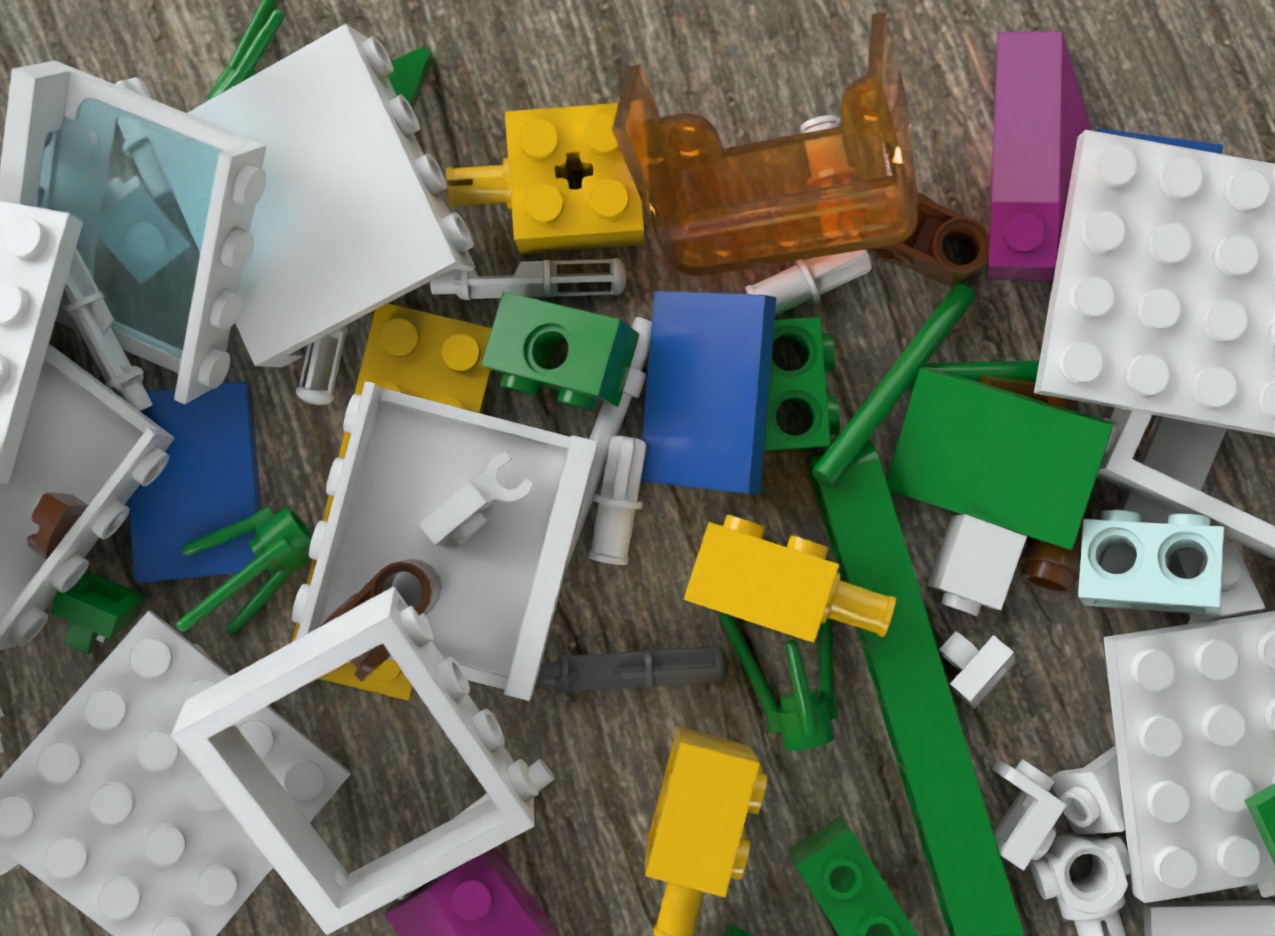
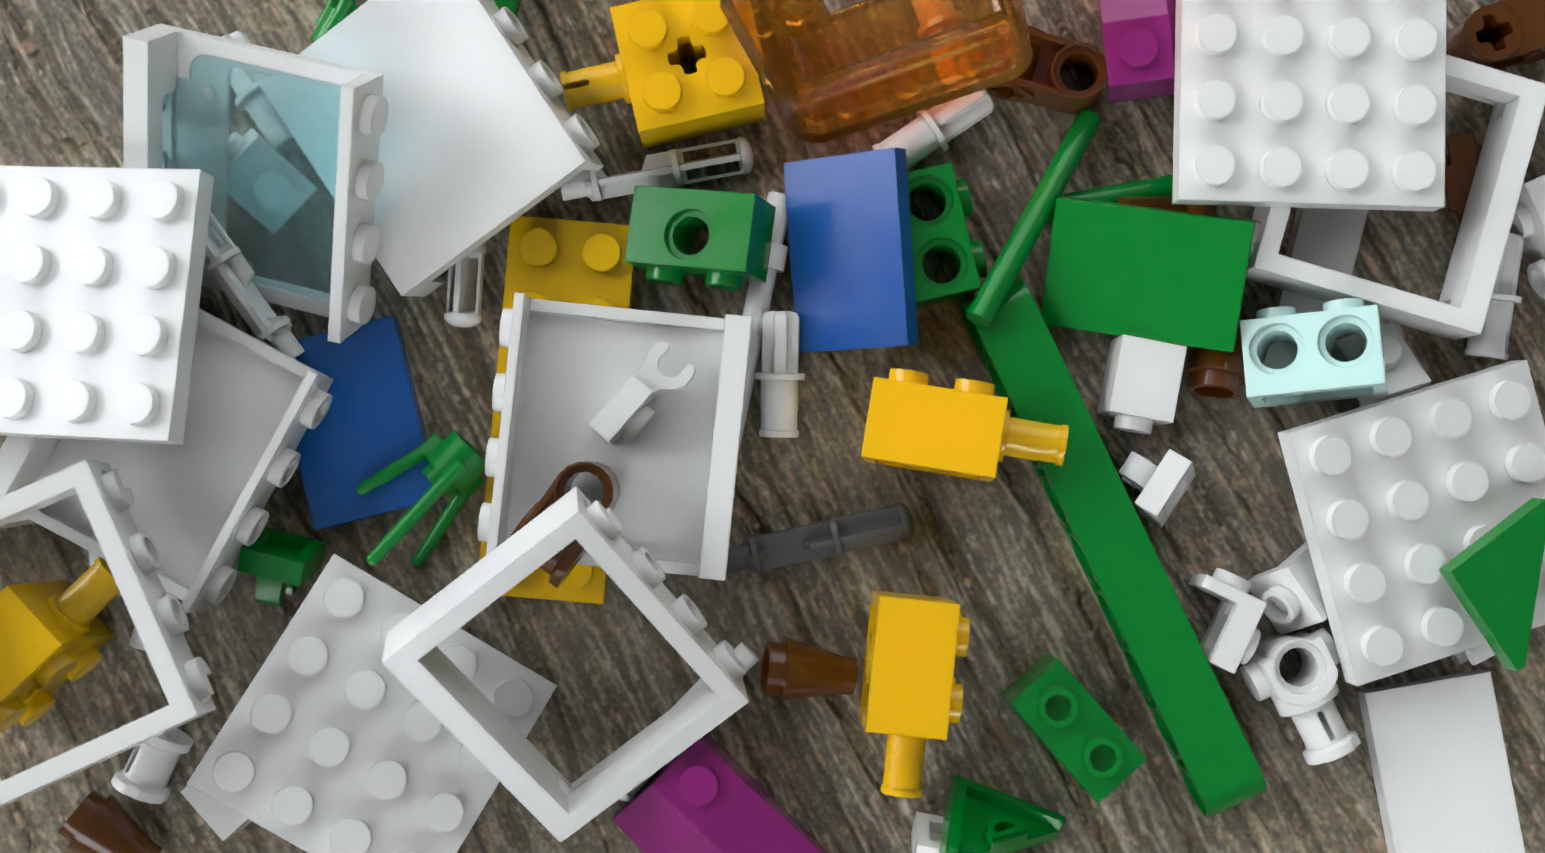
camera: 10 degrees left, 0 degrees up
reddish brown tile [27,492,88,559] -> none
green plant [720,613,838,751] -> none
none -> reddish brown cone [760,636,857,701]

